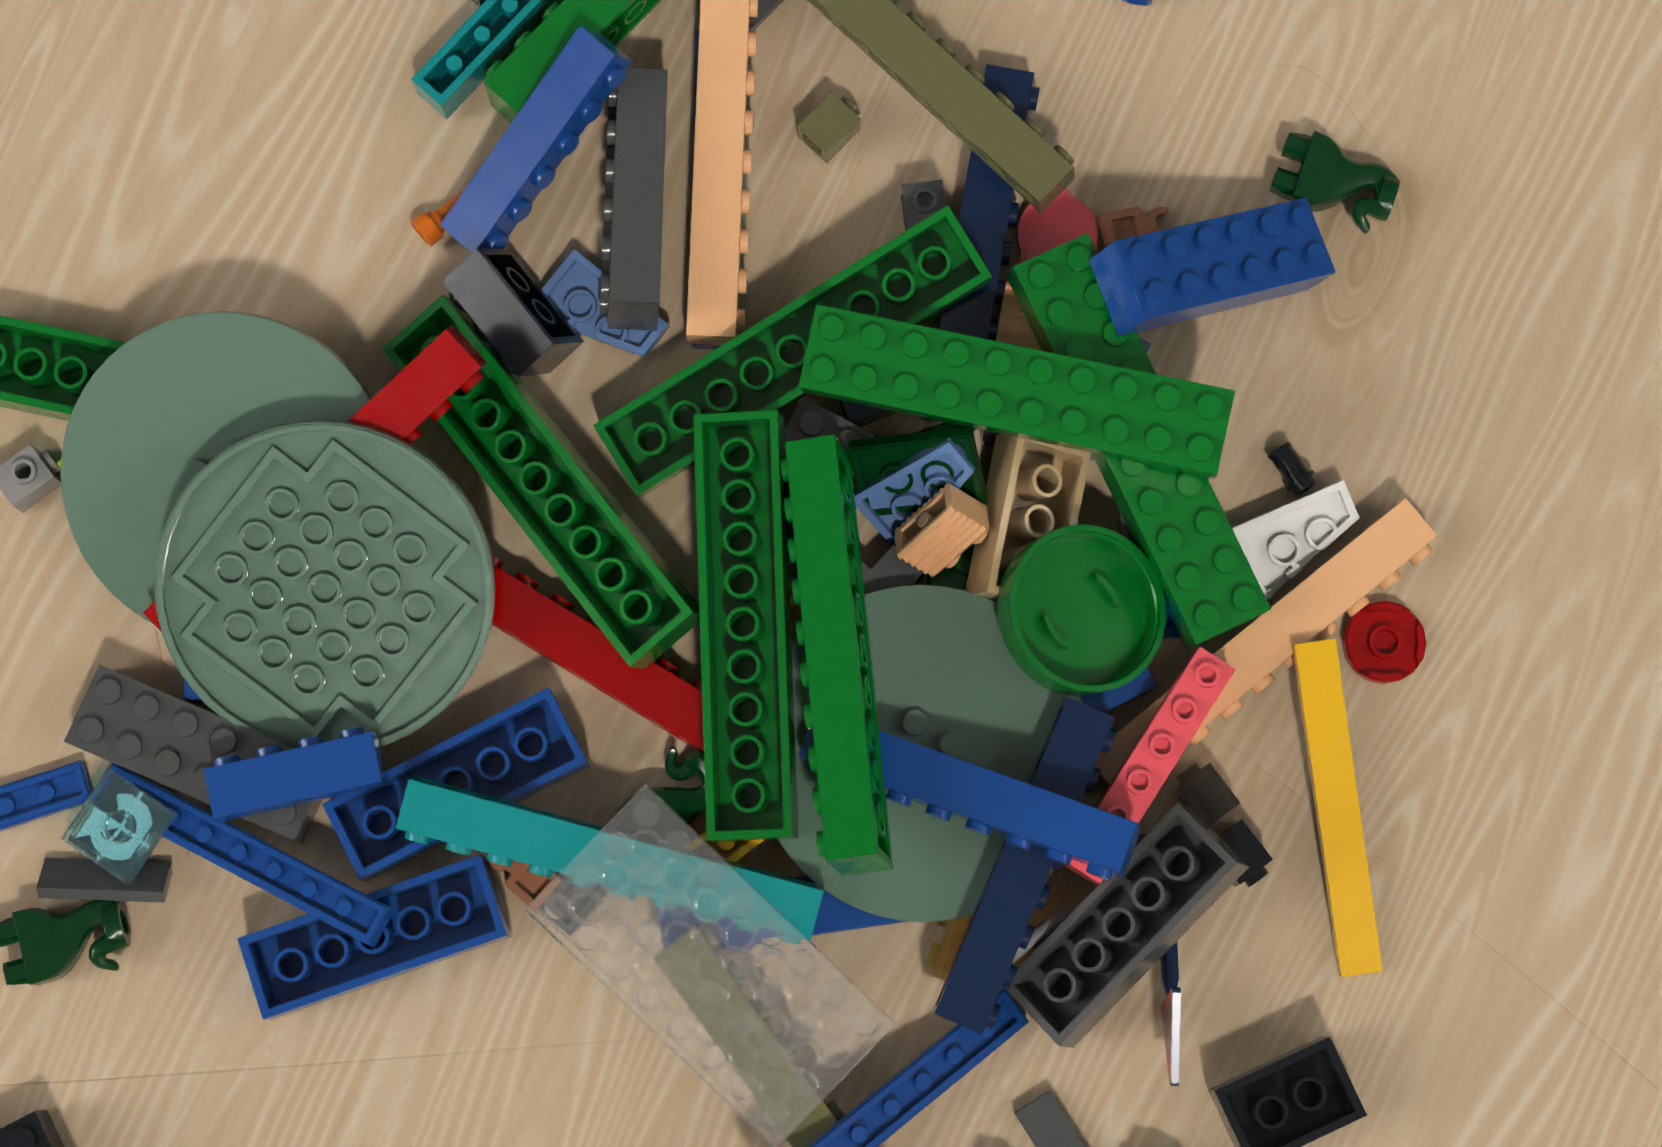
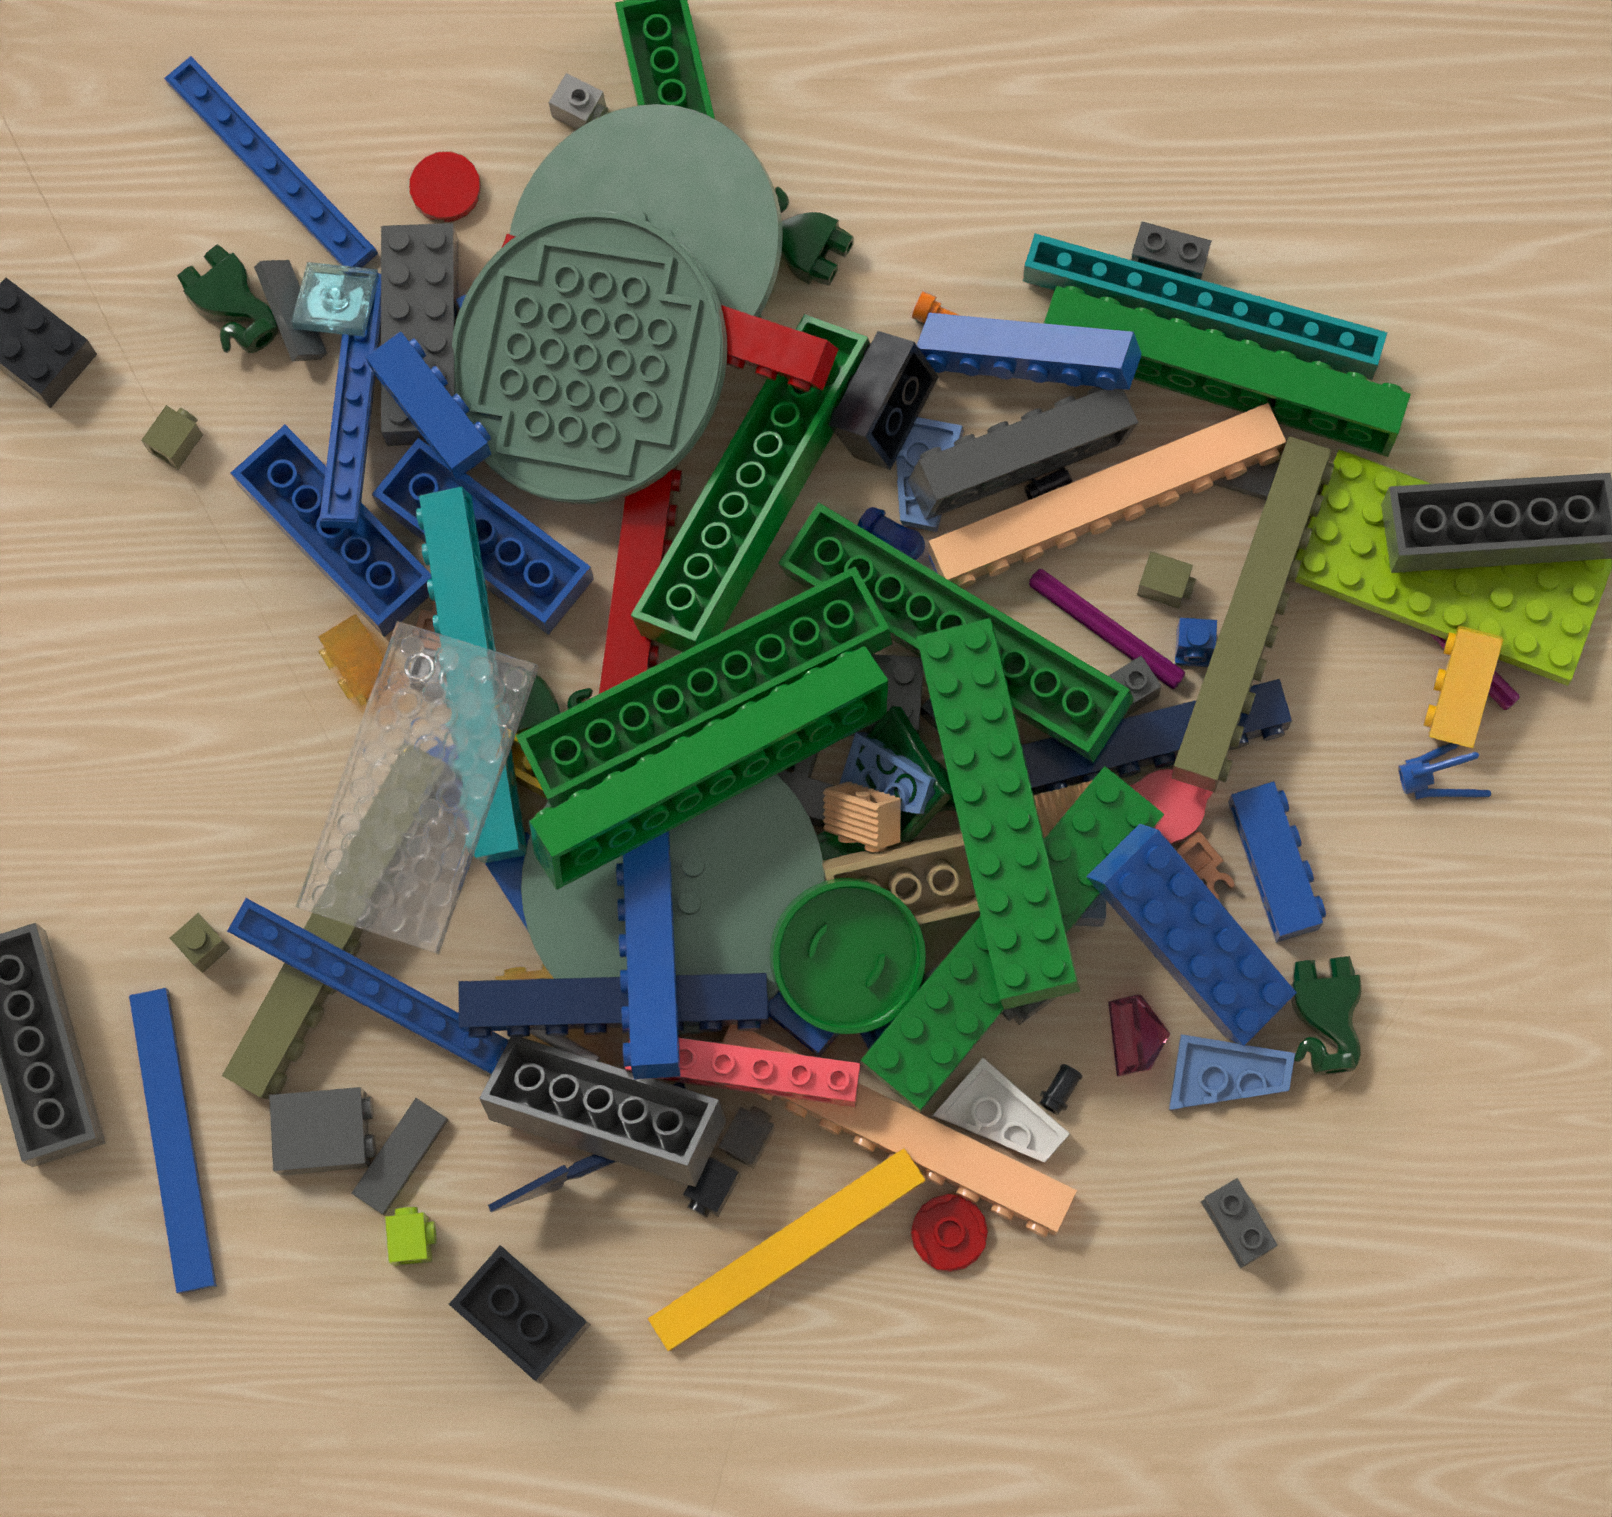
camera: 75 degrees right, 5 degrees down
none -> olive brick [141,405,203,470]
none -> clear yellow brick [318,614,399,706]
none -> red tile [409,151,481,222]
none -> dark green hips [775,186,854,286]
none -> clear blue piece [857,507,925,560]
none -> black pin [1024,467,1073,500]
none -> magenta axle [1029,568,1185,689]
none -> clear pink slope [1108,994,1170,1077]
none -> medium blue wing [1169,1034,1295,1110]
none -> blue brick [1175,618,1217,667]
none -> dark grey hinge [1201,1178,1278,1269]
none -> blue brick [1228,781,1326,943]

